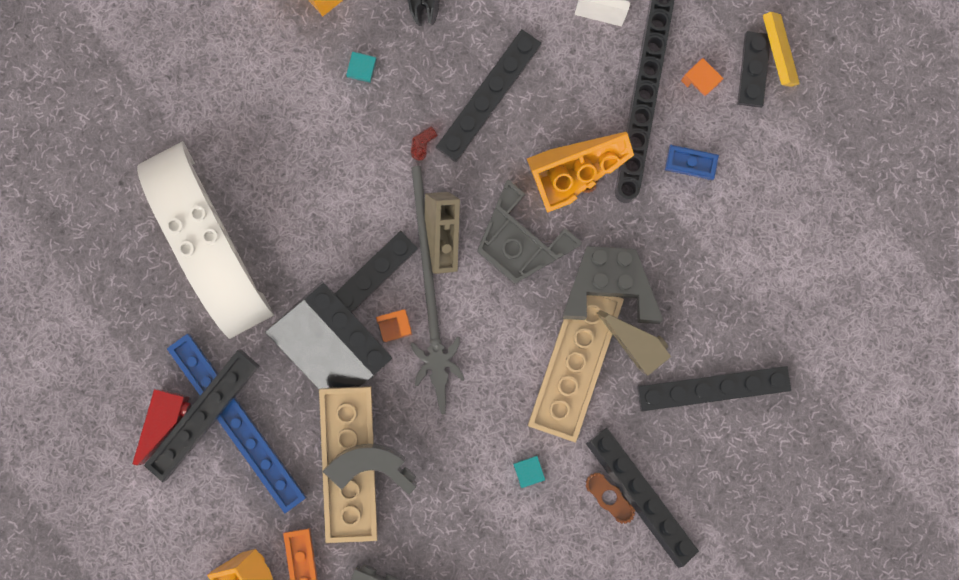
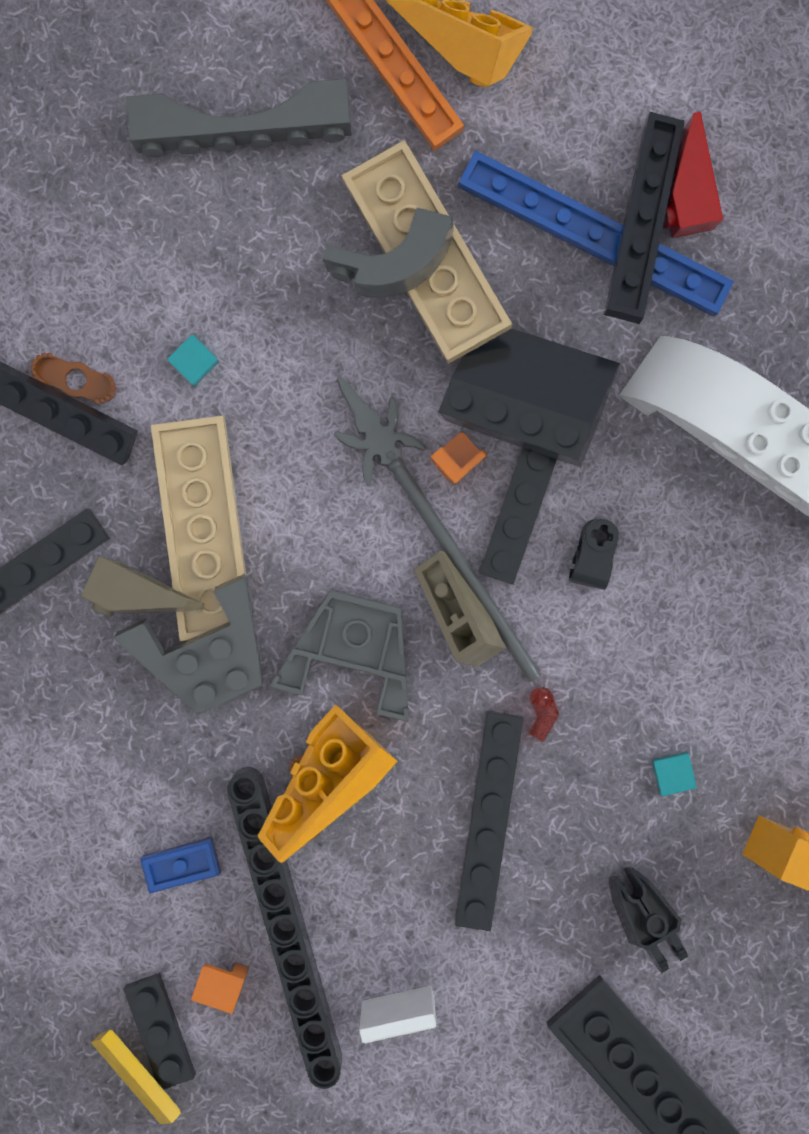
camera: 160 degrees right, 5 degrees up
none -> black piece [569,519,619,590]

